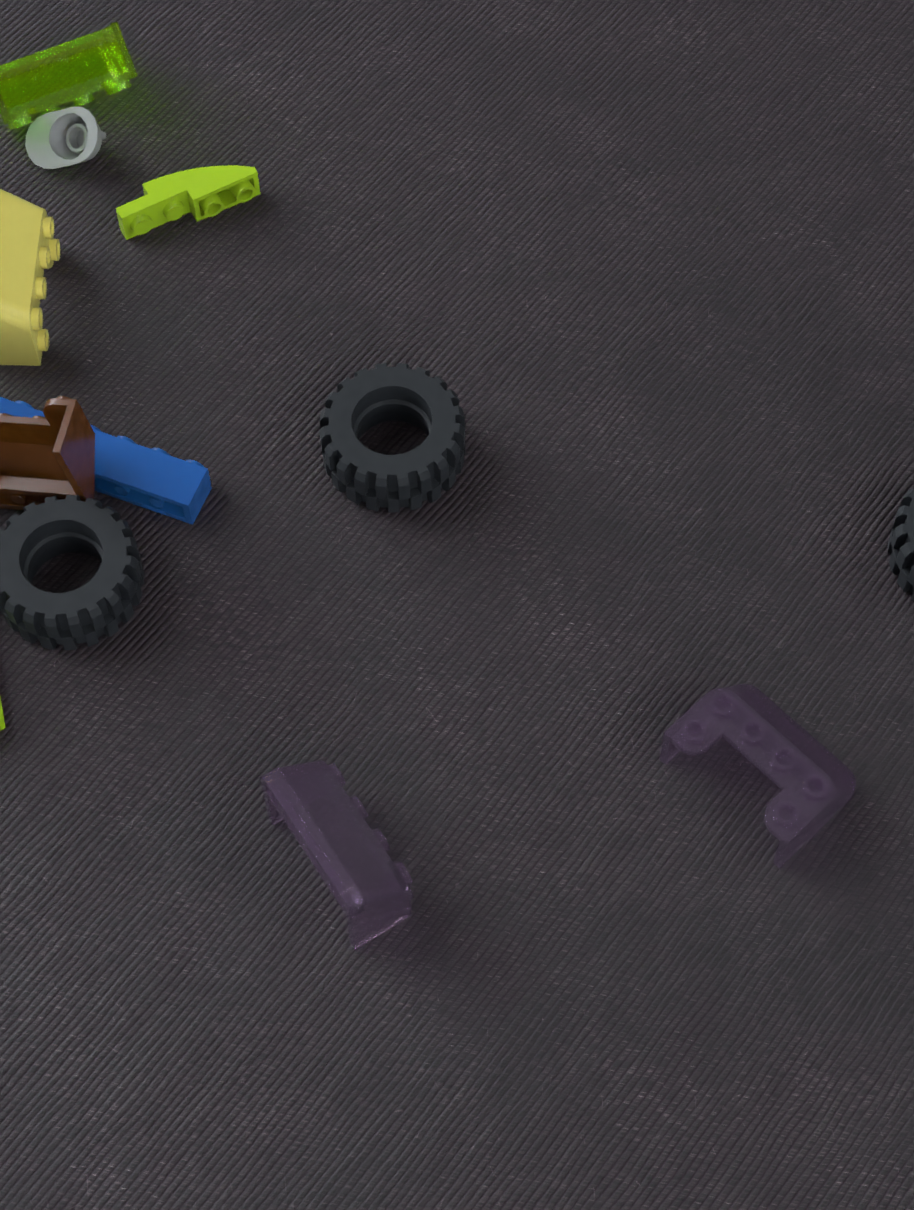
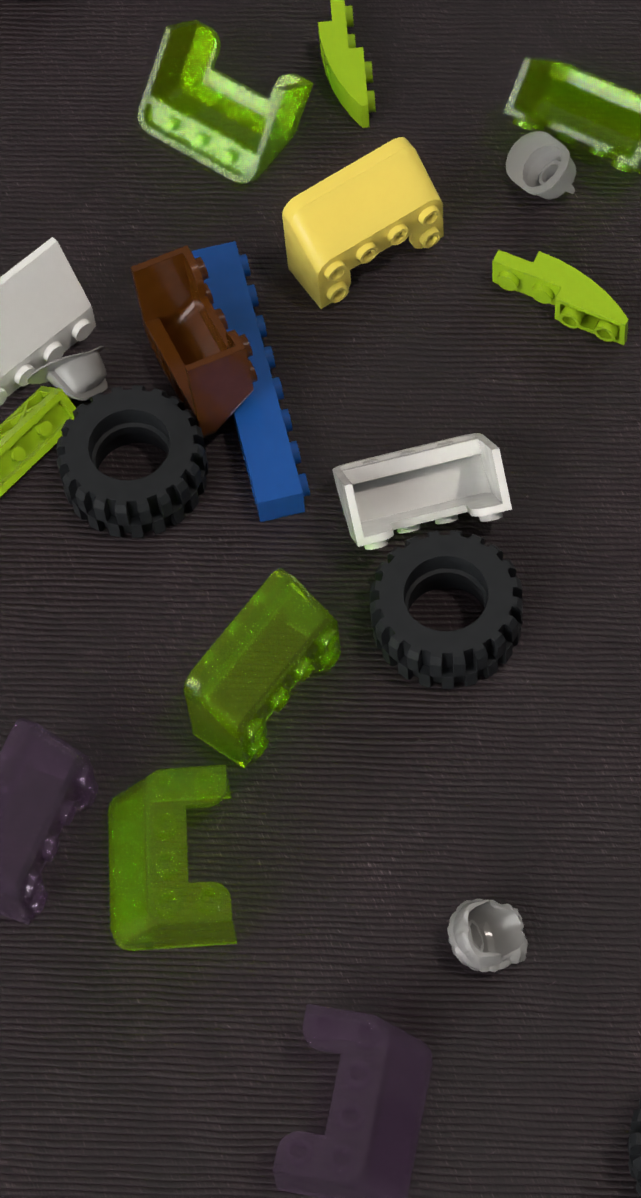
camera: 60 degrees right, 0 degrees up
none -> clear neon green windscreen [108,764,237,951]
none -> clear neon green windscreen [184,568,341,768]
none -> white windscreen [332,433,512,550]
none -> light grey hair [447,899,528,972]

